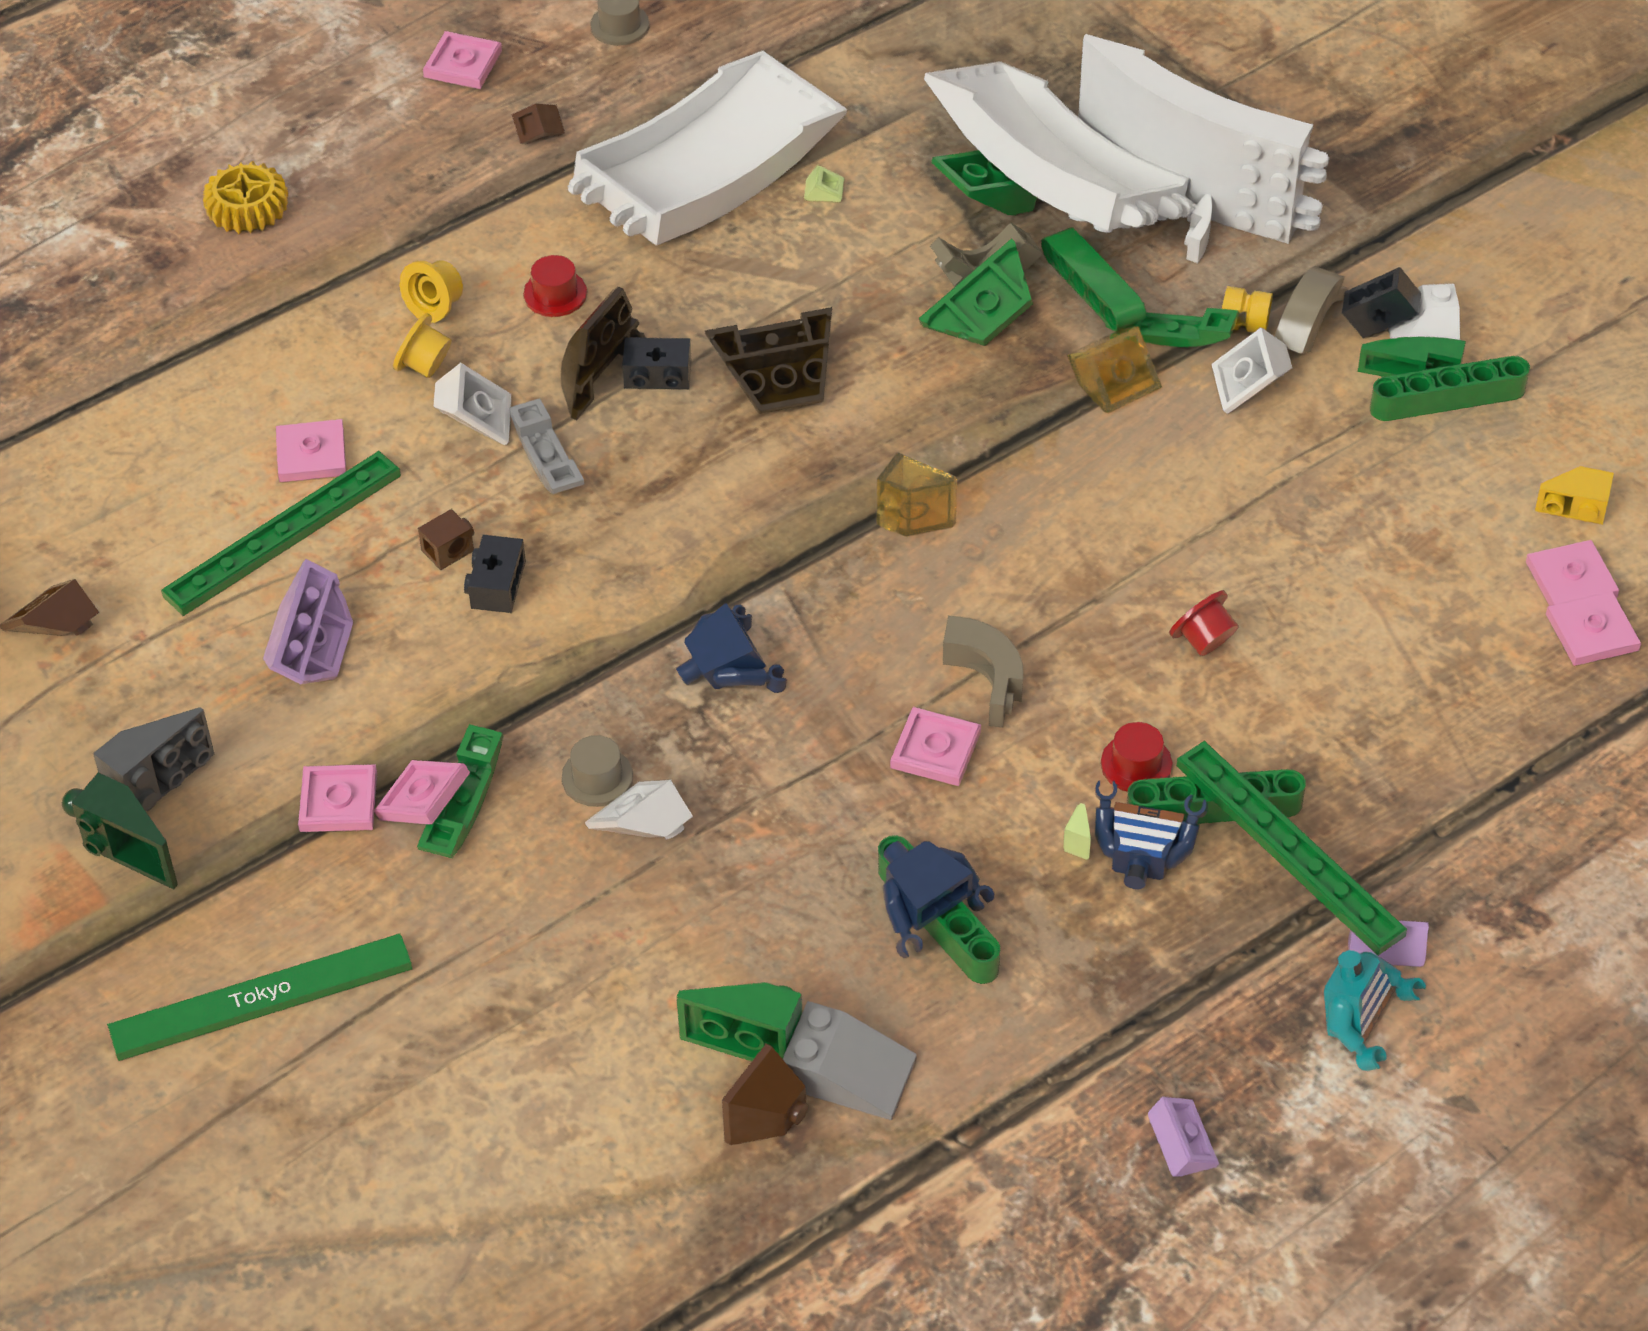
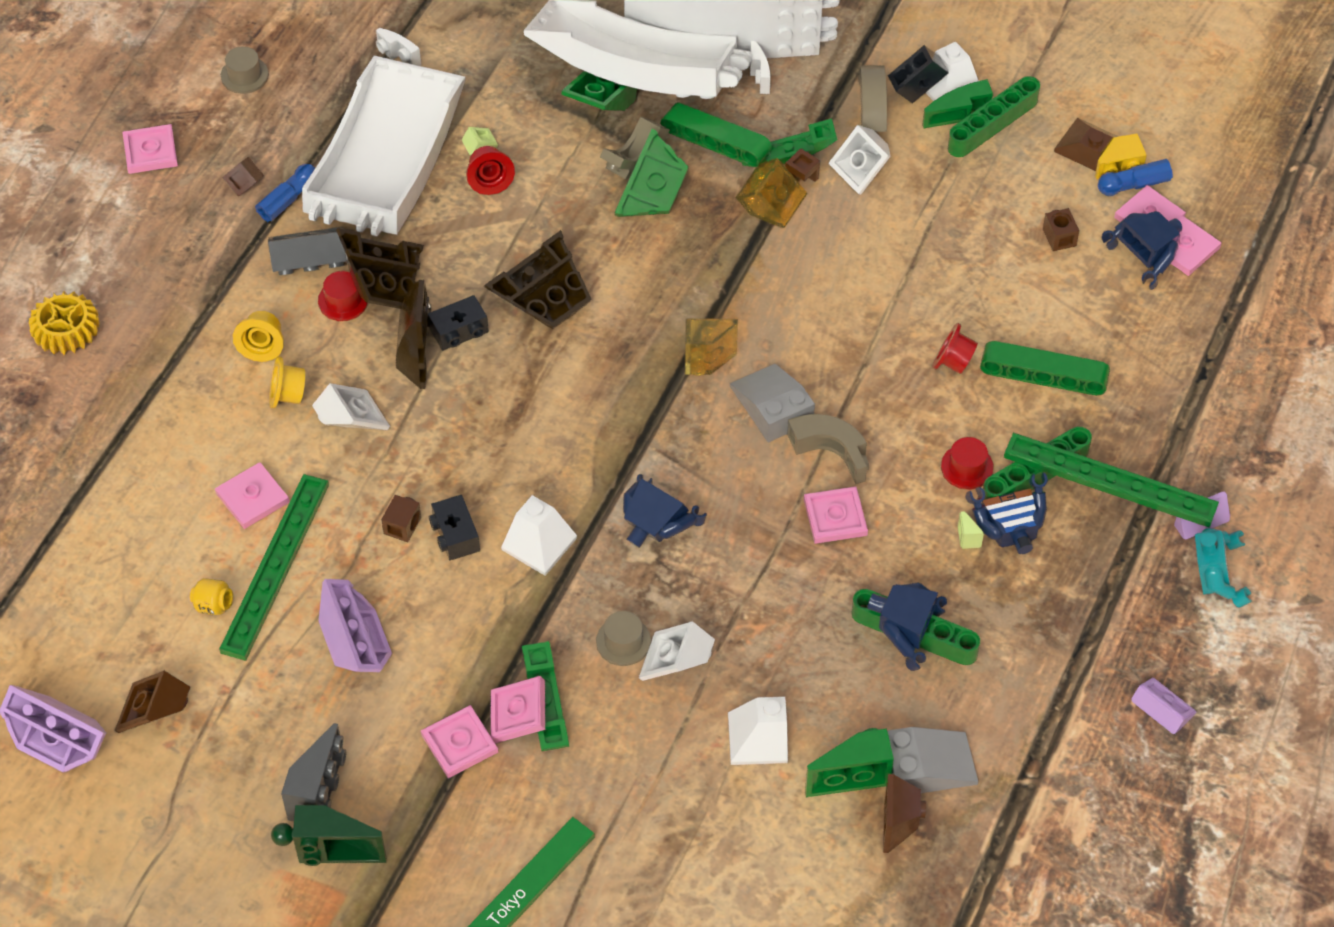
camera: 30 degrees left, 5 degrees up
light grey slope [509,398,585,494] -> none
yellow wheel [1222,286,1273,333] -> none
none -> yellow head [190,578,233,615]
none -> blue piece [255,164,315,222]
none -> dark grey slope [268,226,346,275]
none -> dark brown wedge [336,228,424,309]
none -> white slope [376,28,421,66]
none -> red piece [466,146,515,195]
none -> white slope [501,495,577,576]
none -> white slope [728,697,788,765]
none -> light grey slope [730,364,815,442]
none -> reddish brown panel [784,149,820,183]
none -> green beam [980,341,1110,396]
none -> reddish brown brick [1043,208,1080,251]
none -> reddish brown slope [1054,118,1119,171]
none -> blue piece [1098,159,1173,196]
none -> dark blue torso [1101,211,1182,290]

